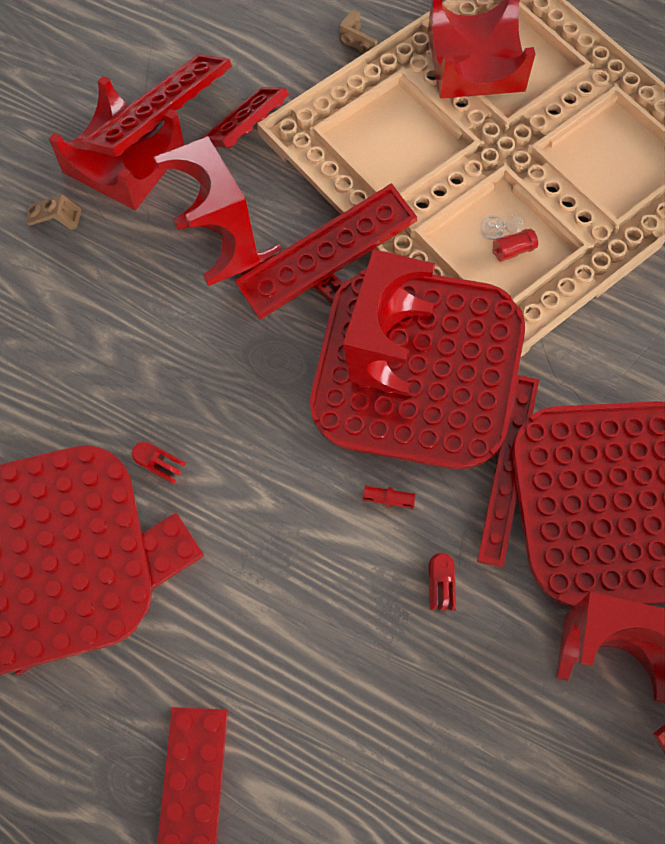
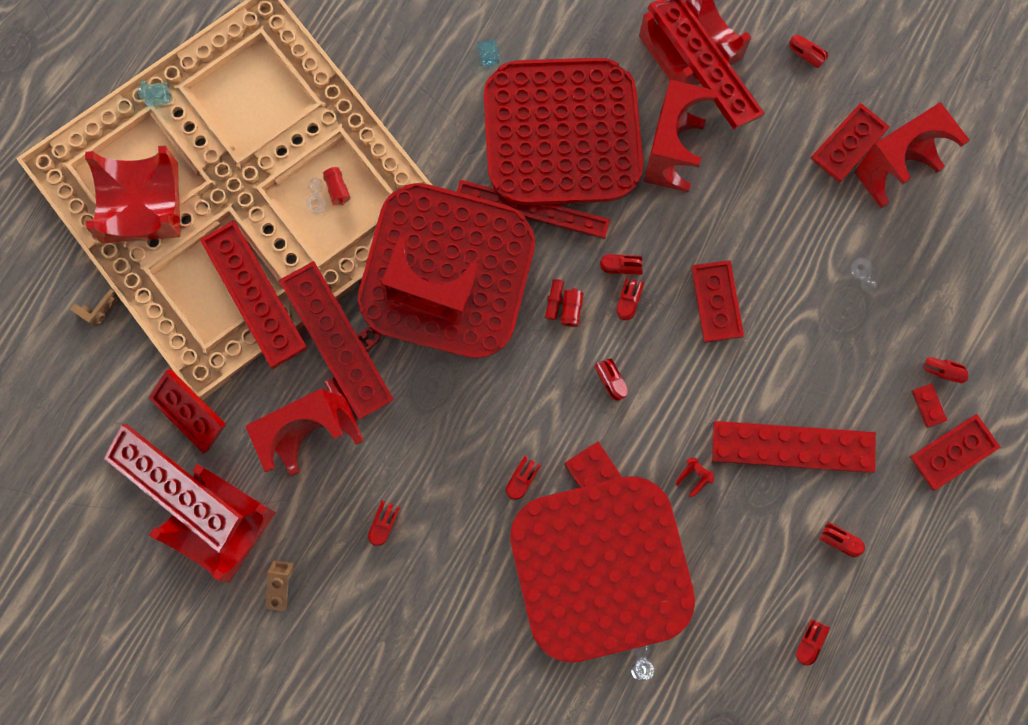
camera: 90 degrees left, 10 degrees up
none -> clear light blue bracket [138,80,170,106]
none -> red plate [200,220,308,369]
none -> red arm [368,500,400,546]
none -> red piece [561,288,584,327]
none -> red arm [594,358,628,401]
none -> red arm [616,278,645,321]
none -> red piece [675,457,714,498]
none -> red plate [691,260,744,343]

